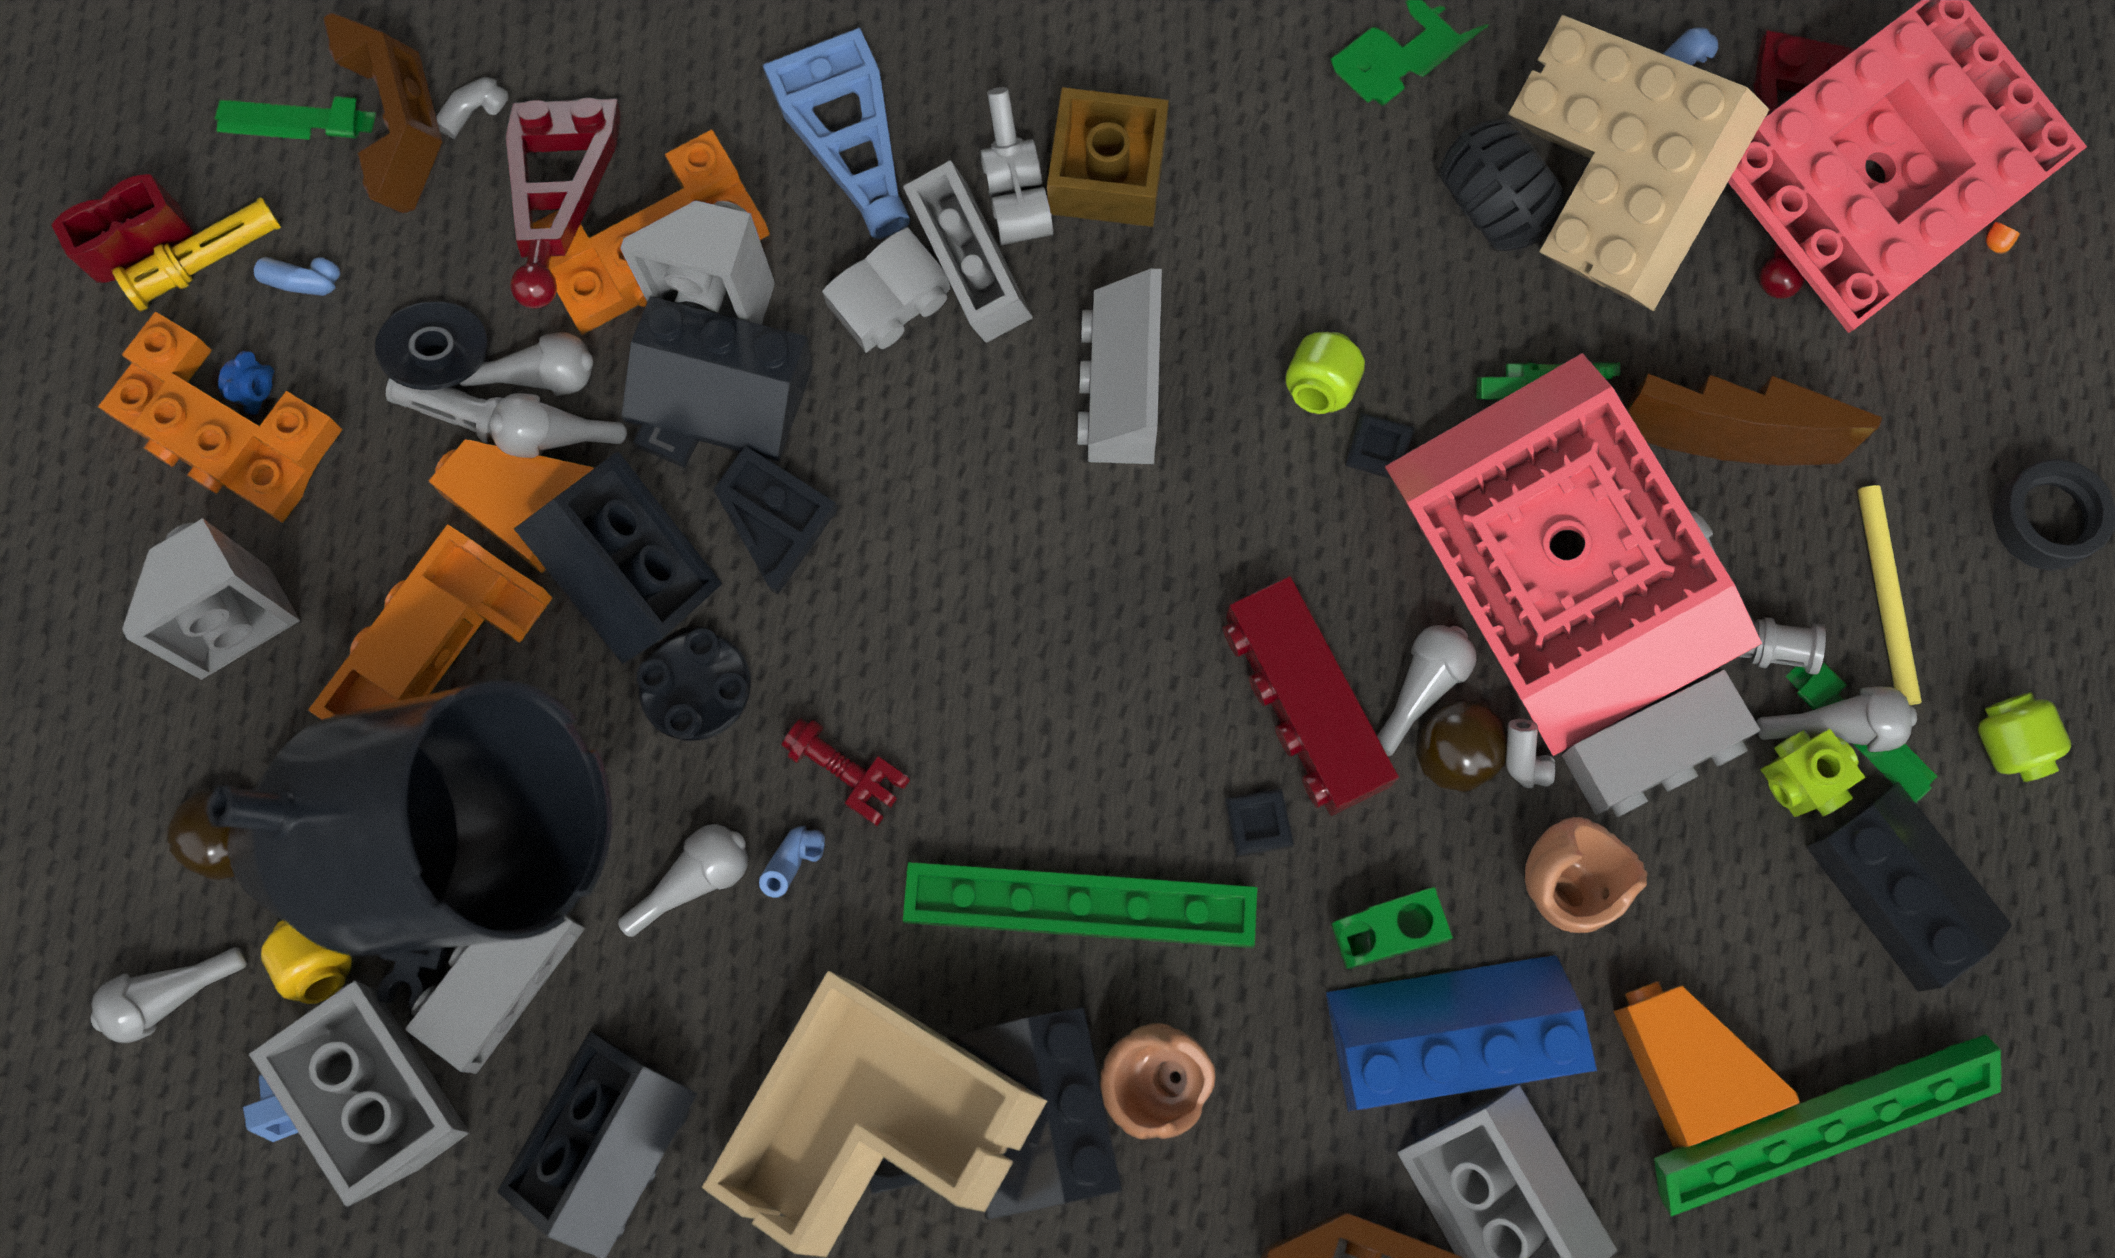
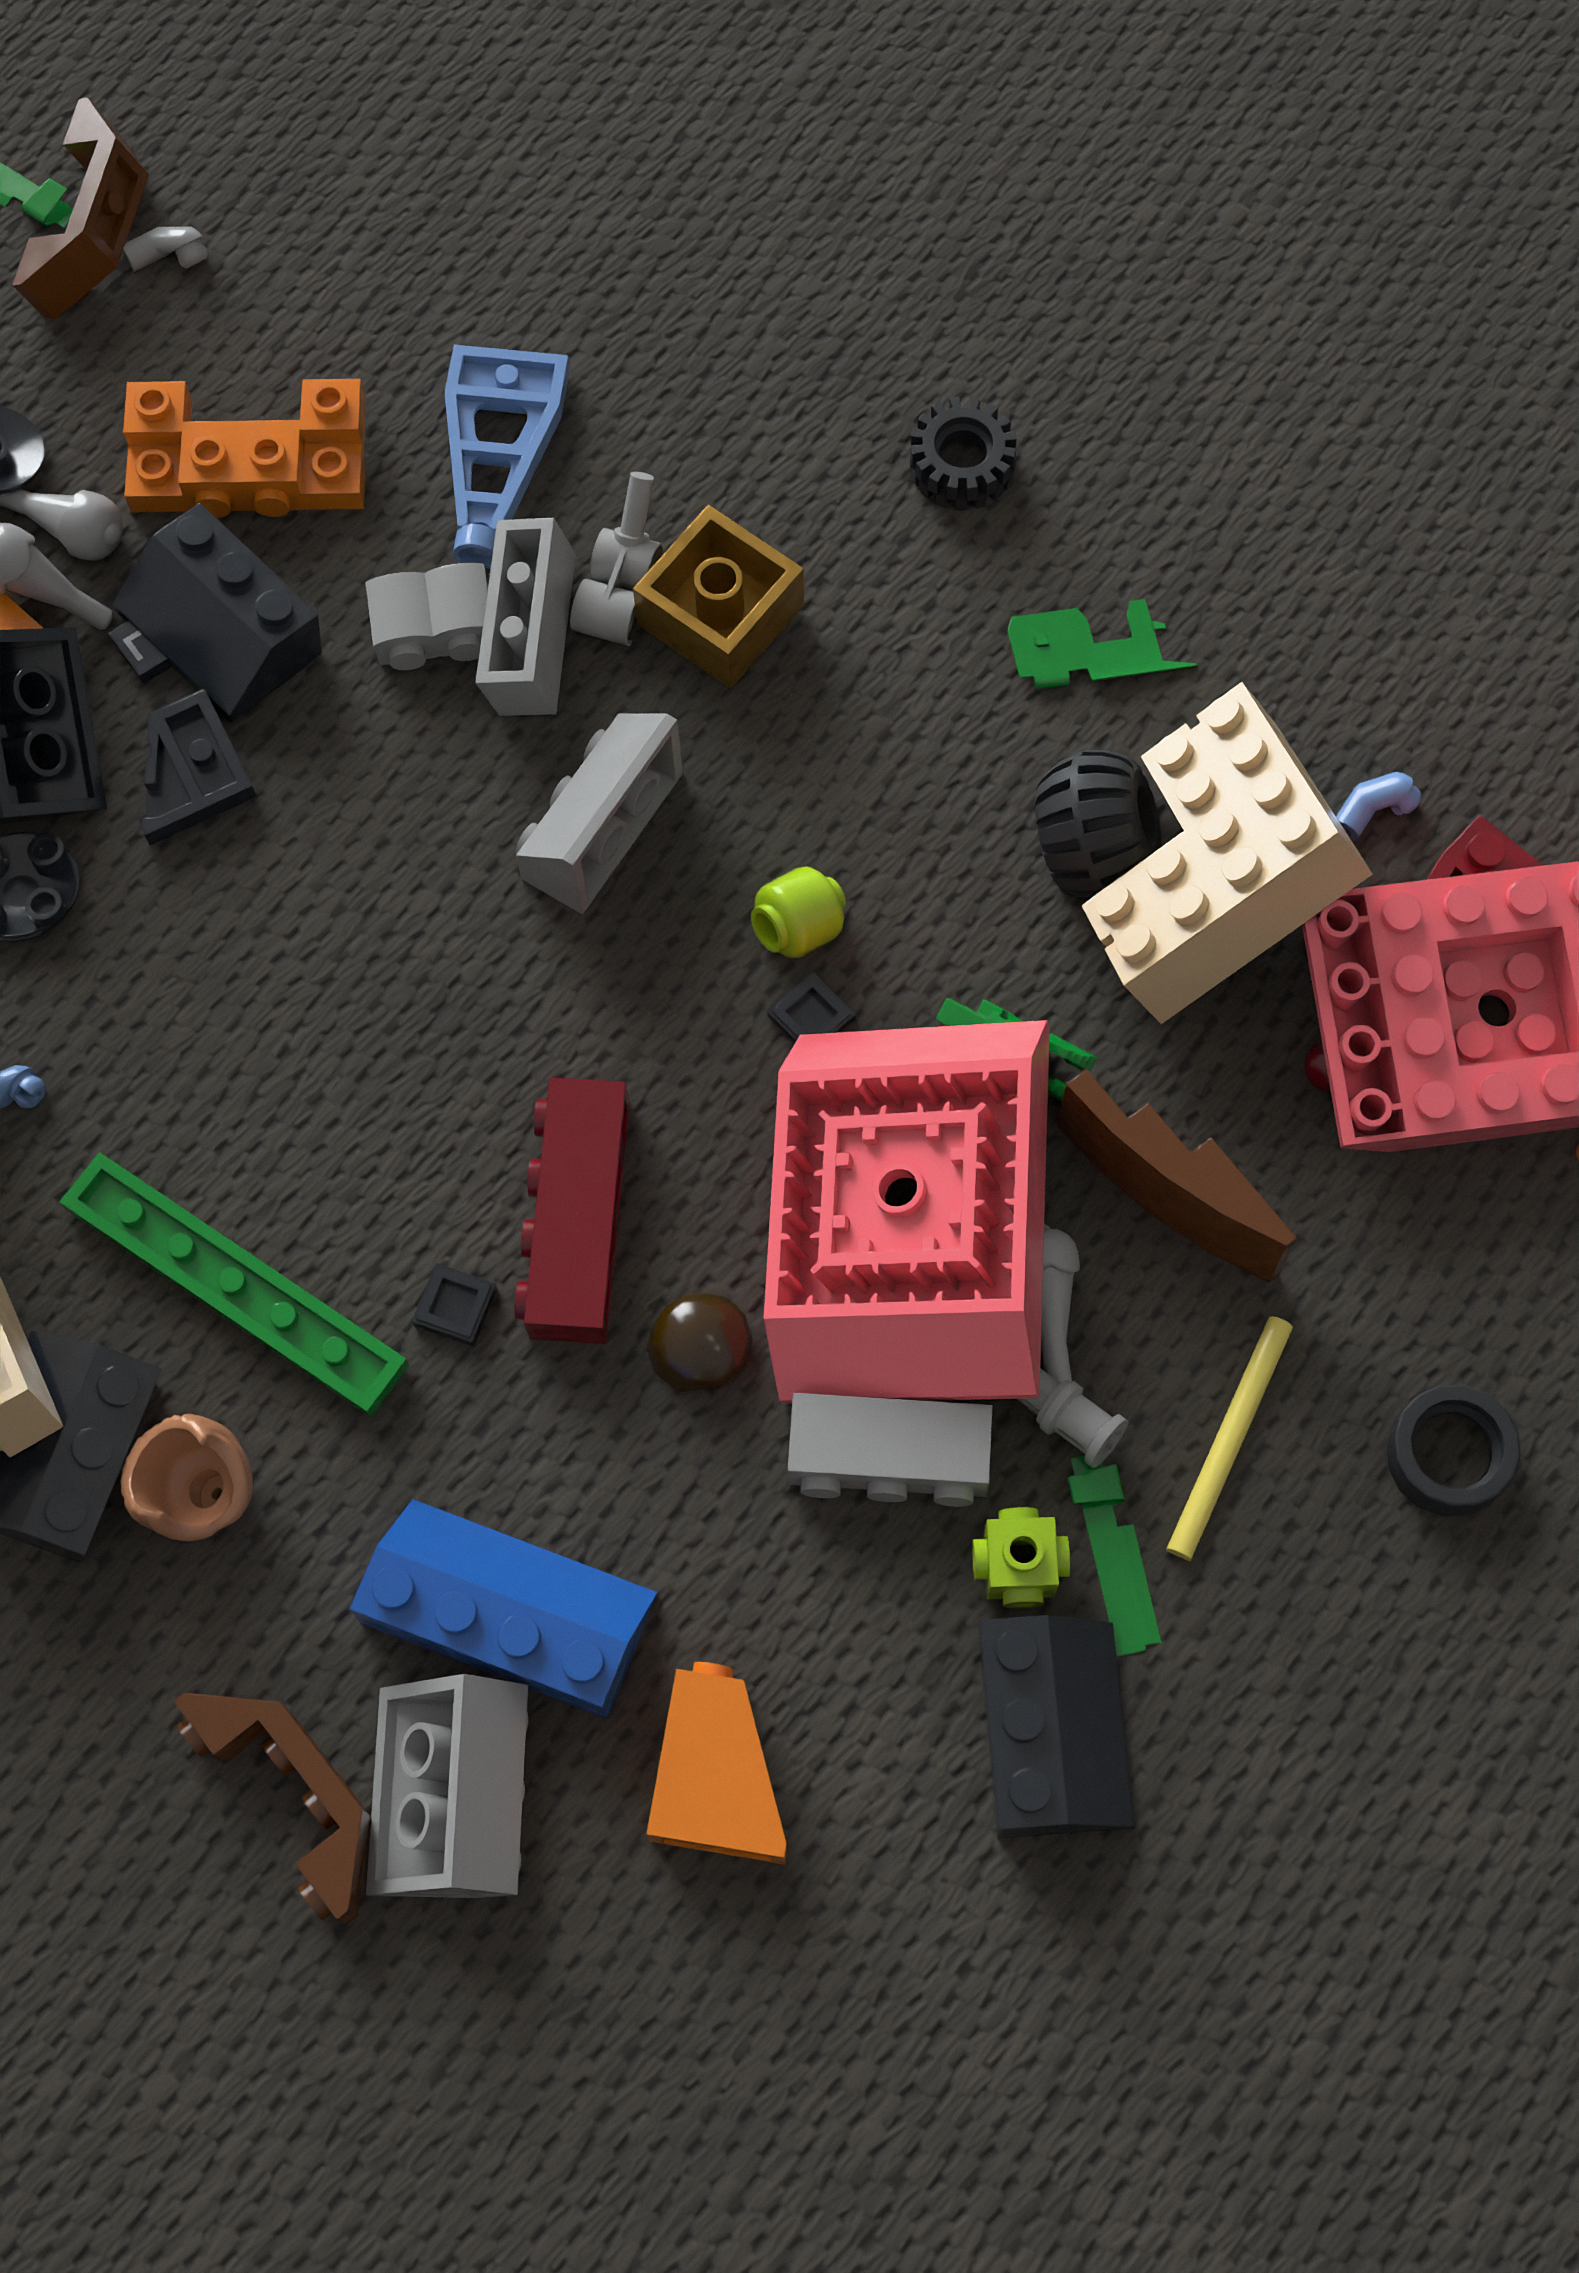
camera: 30 degrees right, 5 degrees down
dark red plate [506,98,620,309] -> none
light grey slope [620,200,775,325] -> none
dark red hinge [781,718,910,827] -> none
green leg [1331,887,1453,969] -> none
light grey piece [1377,625,1477,756] -> none
light grey arm [1506,719,1555,789] -> none
nougat piece [1525,817,1648,933] -> none
green plate [1654,1034,2001,1216] -> none
light grey piece [1757,686,1917,752] -> none
lime head [1978,692,2071,782] -> none

